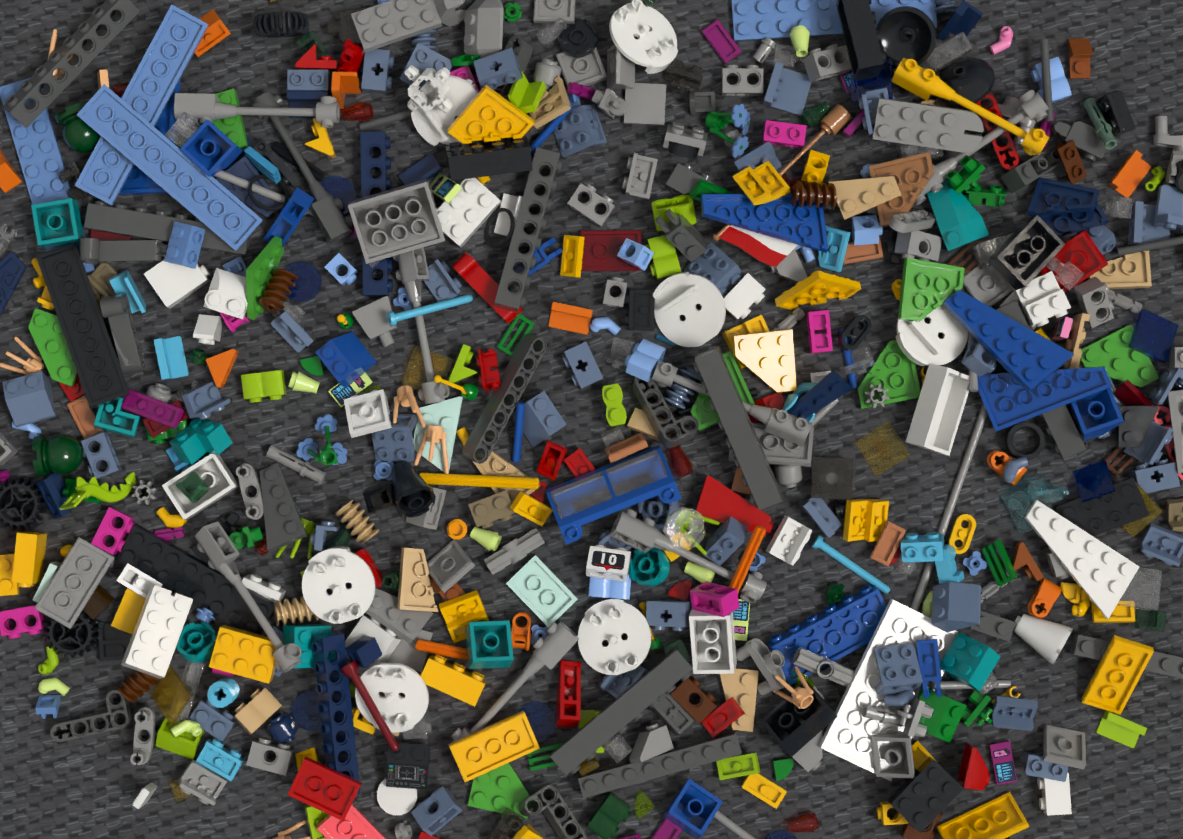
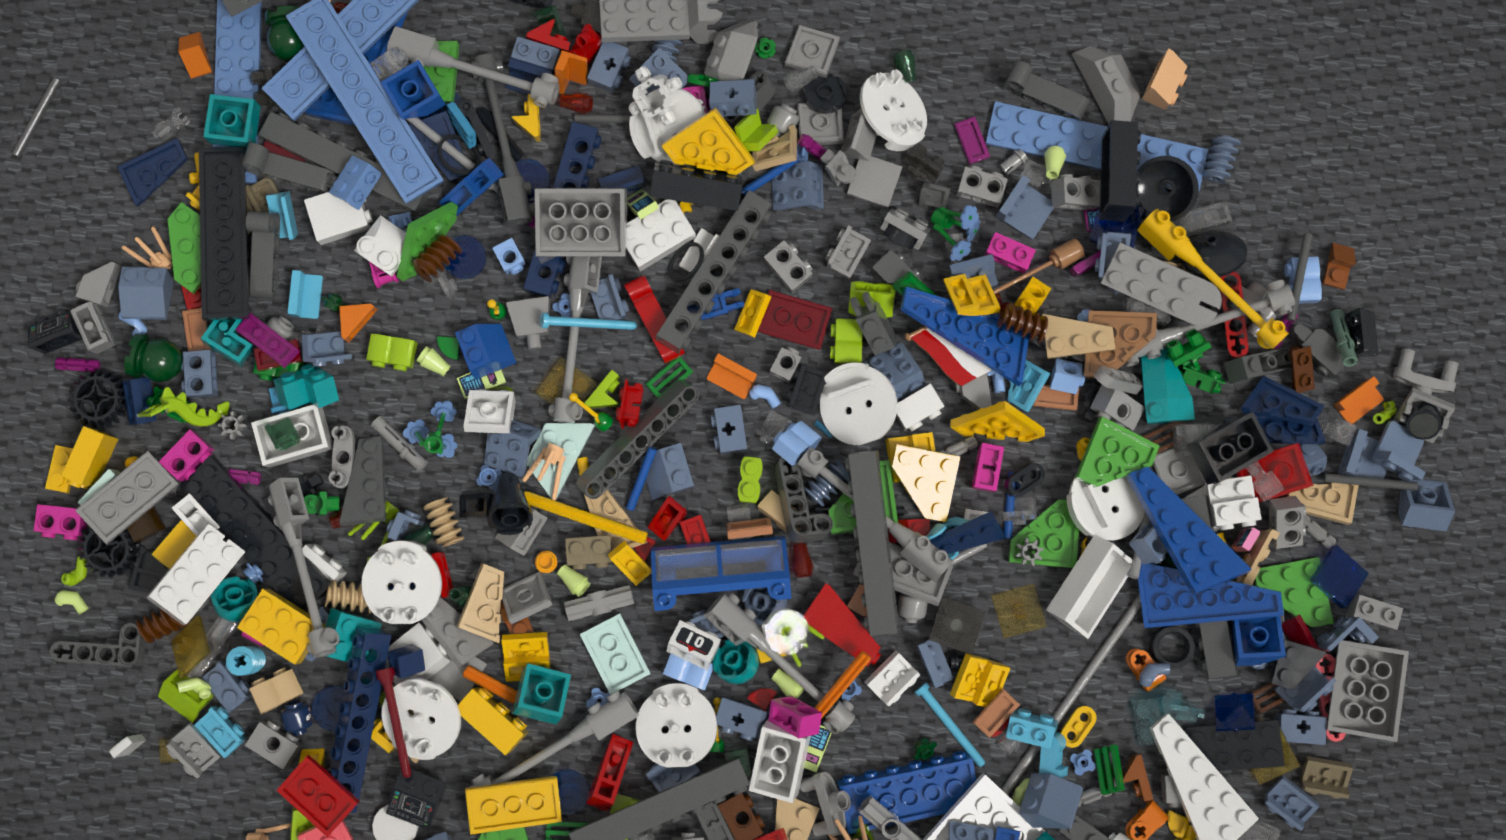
camera: 10 degrees right, 5 degrees down
medium blue tile [35,695,60,719] -> none
light grey connector [130,707,156,765] -> none
yellow arm [156,507,187,528] -> none
white slope [193,314,223,345] -> none
sand blue bracket [271,310,314,352] -> none
light nougat plant [392,385,426,428] -> none
clear bracket [403,716,432,740] -> none
orange piece [511,611,531,651] -> none
light blue brick [617,238,654,271] -> none
sand blue brick [704,516,747,566] -> none
clear green cone [800,101,831,129] -> none
dark blue panel [937,0,983,41] -> none
bright pink arm [989,26,1013,55] -> none

